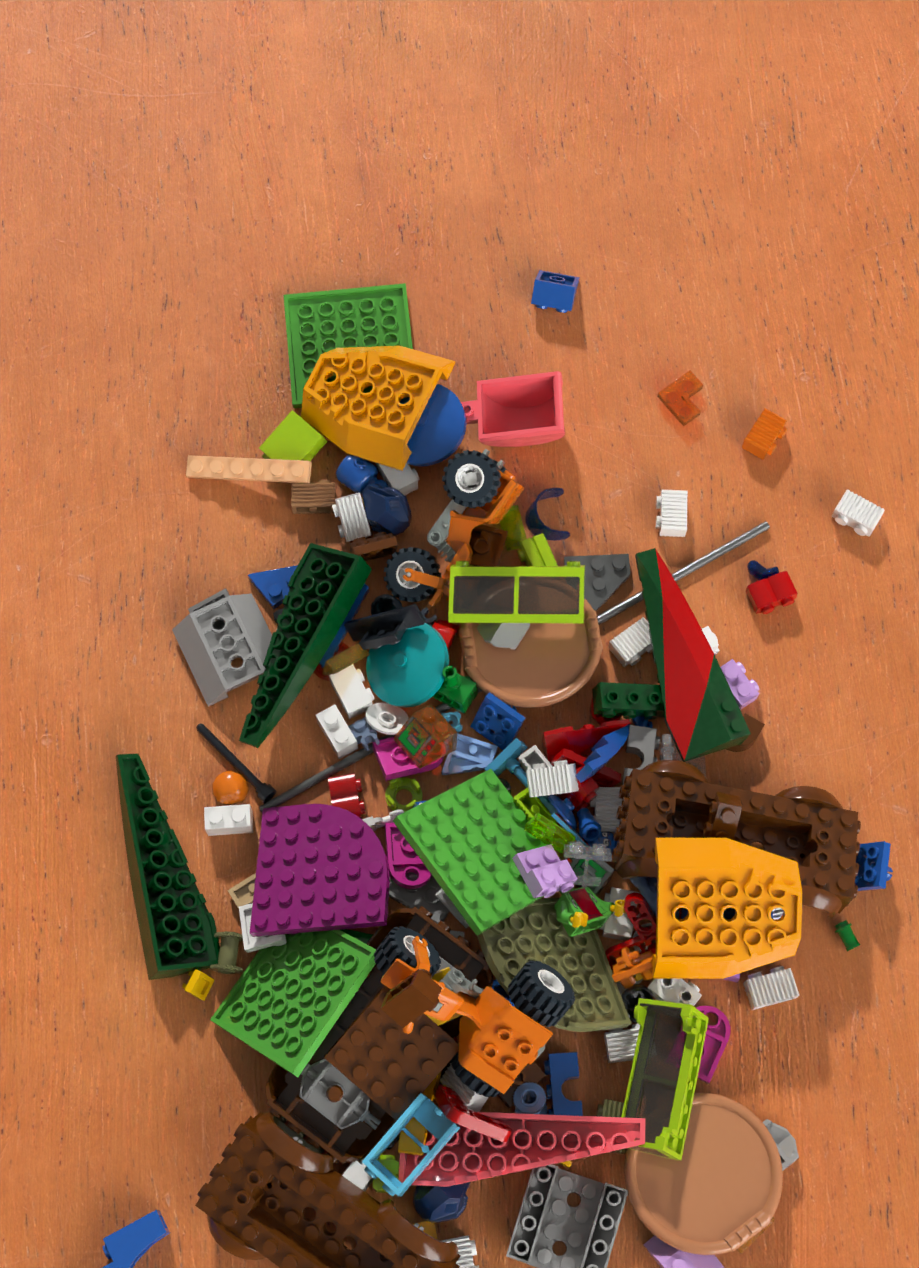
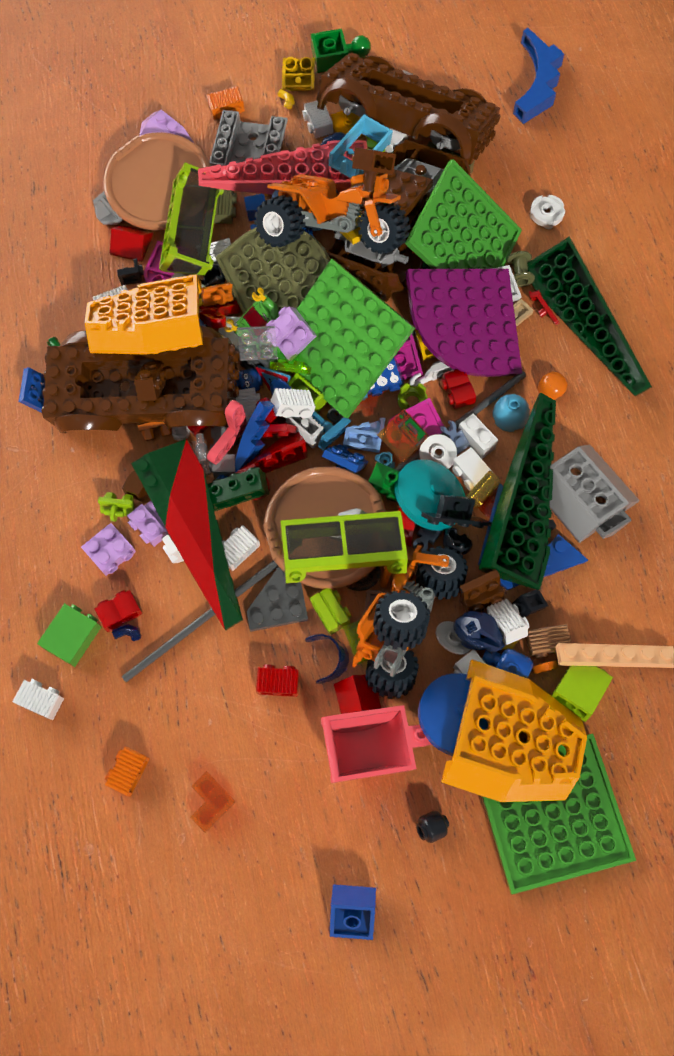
camera: 175 degrees right, 0 degrees up
yellow tile [182,969,215,1001] -> none
black piece [196,724,277,803] -> none
white brick [204,804,253,836] -> none
red beam [434,1084,512,1142] -> none
blue cone [577,808,601,841] -> none
white brick [655,489,688,537] -> none
none -> bright green brick [37,603,101,667]
none -> lavender plate [81,523,136,576]
none -> lime hips [98,492,135,522]
none -> red slope [110,225,153,262]
none -> black bracket [117,259,144,286]
none -> coral beam [207,400,247,465]
none -> red brick [256,664,299,697]
none -> red slope [334,674,381,714]
none -> black head [416,811,449,843]
none -> white dish [436,621,471,655]
none -> medium azure cylinder [492,394,530,432]
none -> black bracket [512,589,548,618]
none -> red piece [529,290,560,326]
none -> white plate [530,195,565,229]
none -> orange tile [532,660,559,674]

